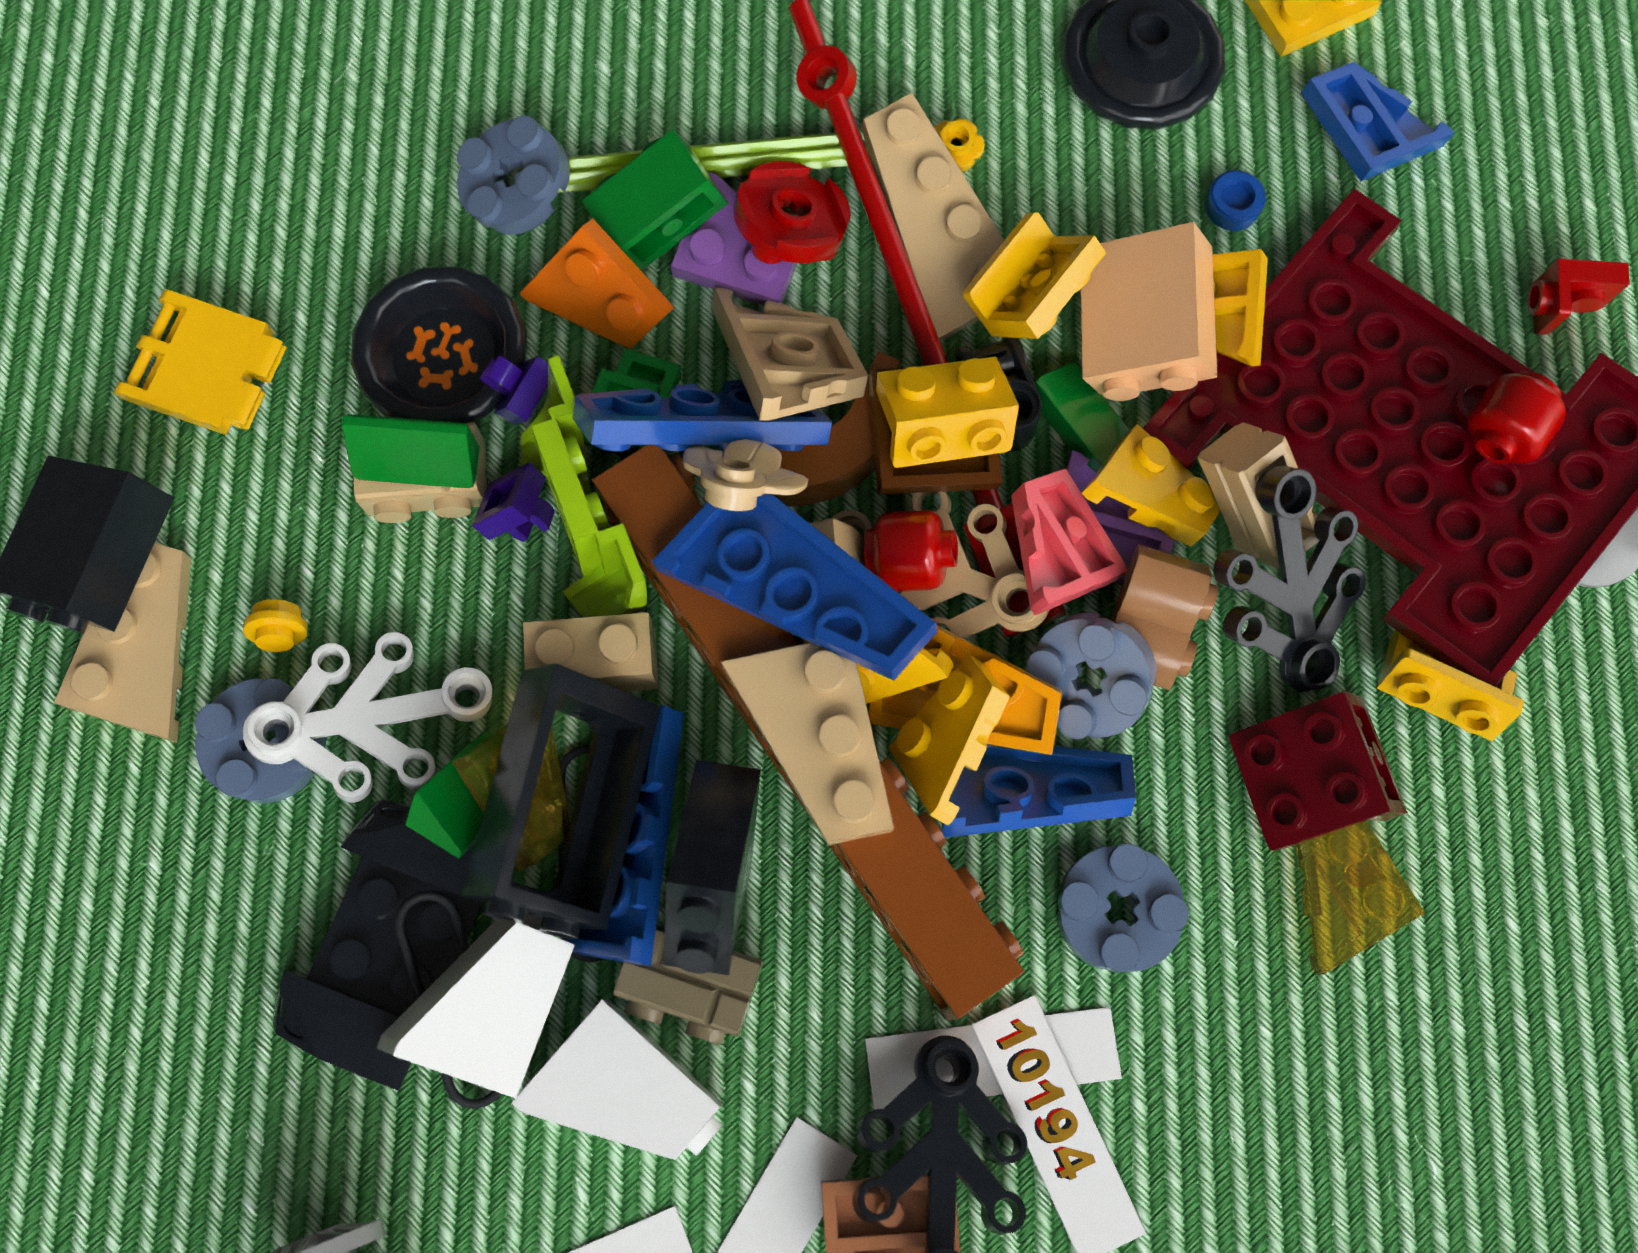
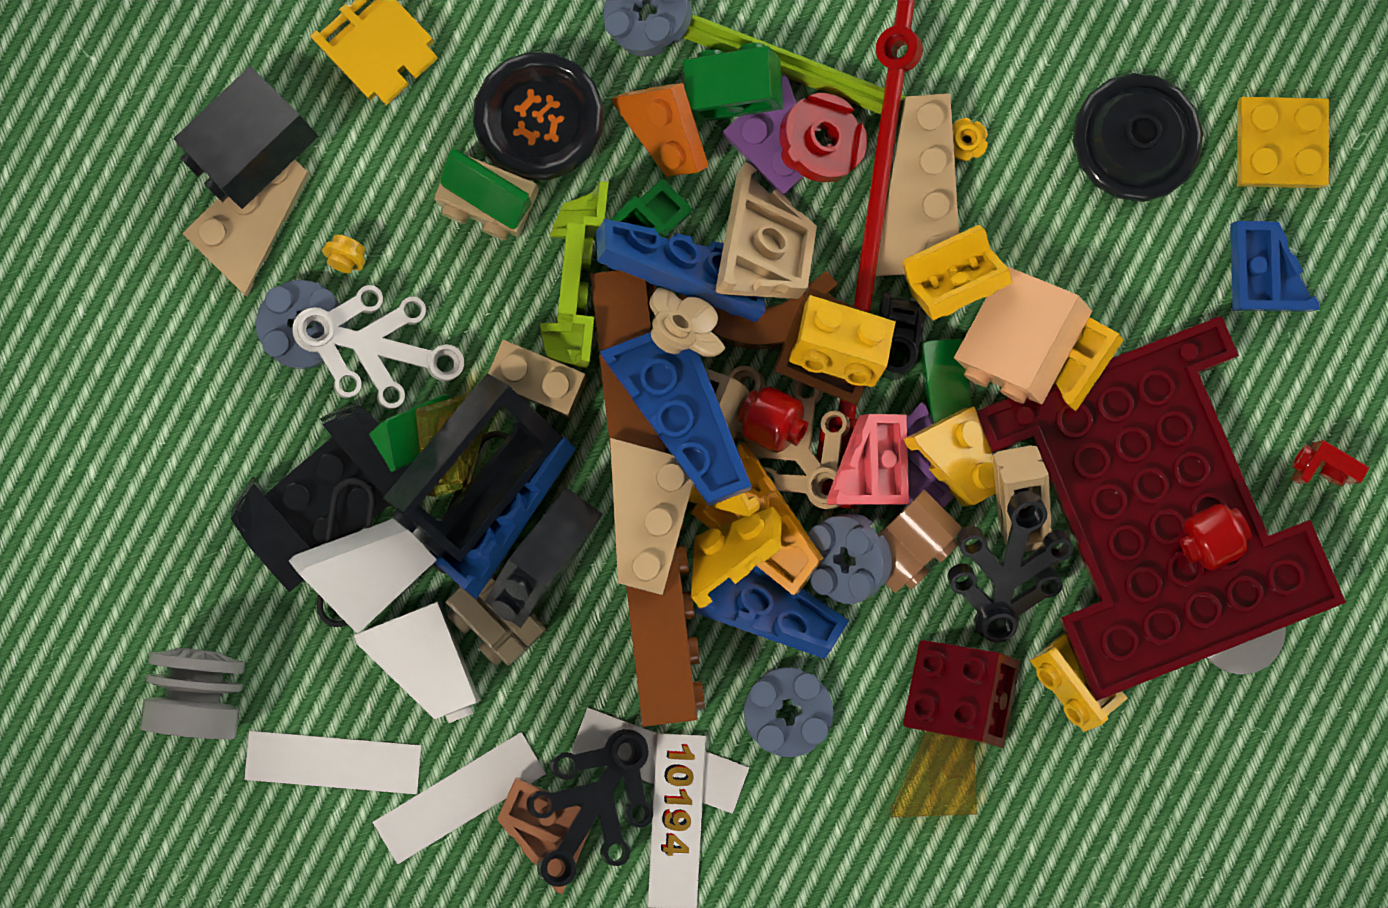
camera: 25 degrees right, 10 degrees up
dark purple tile [472,462,555,542] -> none
dark purple tile [479,356,548,425] -> none
blue tile [1205,170,1266,231] -> none

